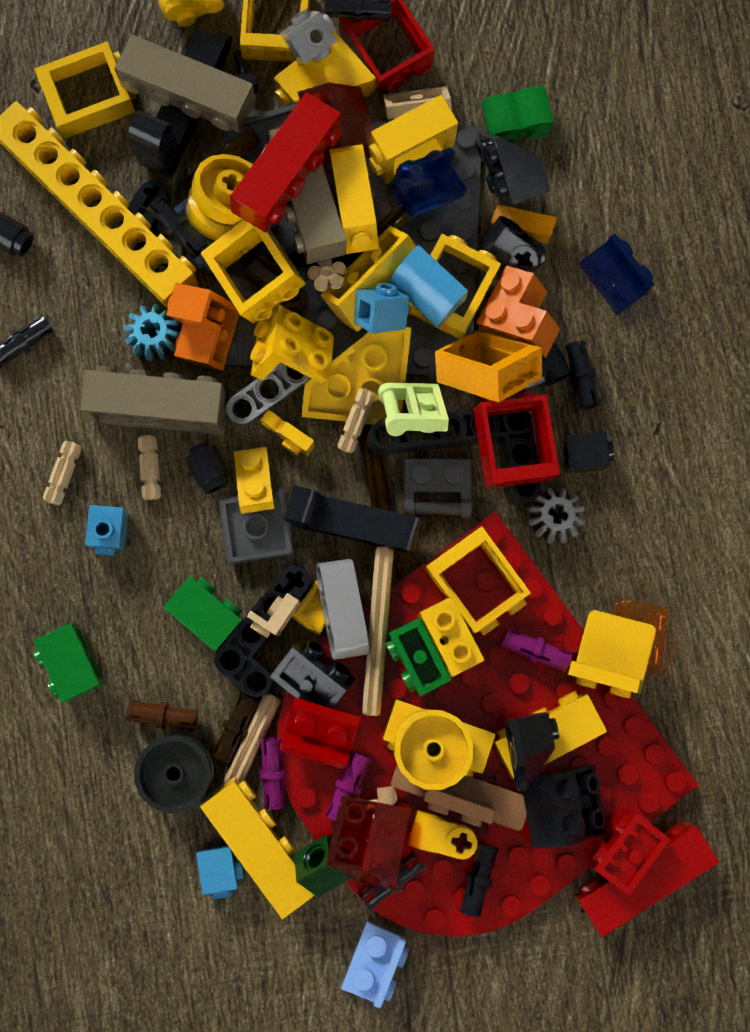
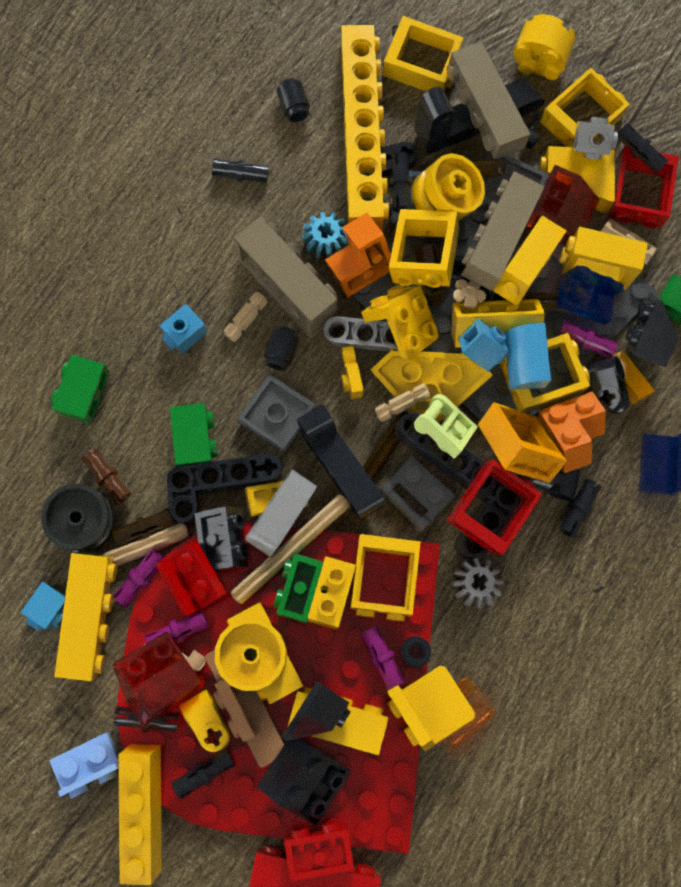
camera: 40 degrees right, 5 degrees down
tan axle [43,441,82,505] -> none
red brick [230,92,343,233] -> none
yellow plate [234,447,275,514] -> none
tan bracket [247,593,301,638] -> none
dark green brick [294,835,351,897] -> none
black brick [562,432,614,473] -> none
none -> yellow brick [118,744,162,885]
none -> black plate [400,636,431,667]
none -> magenta pin [558,319,618,358]

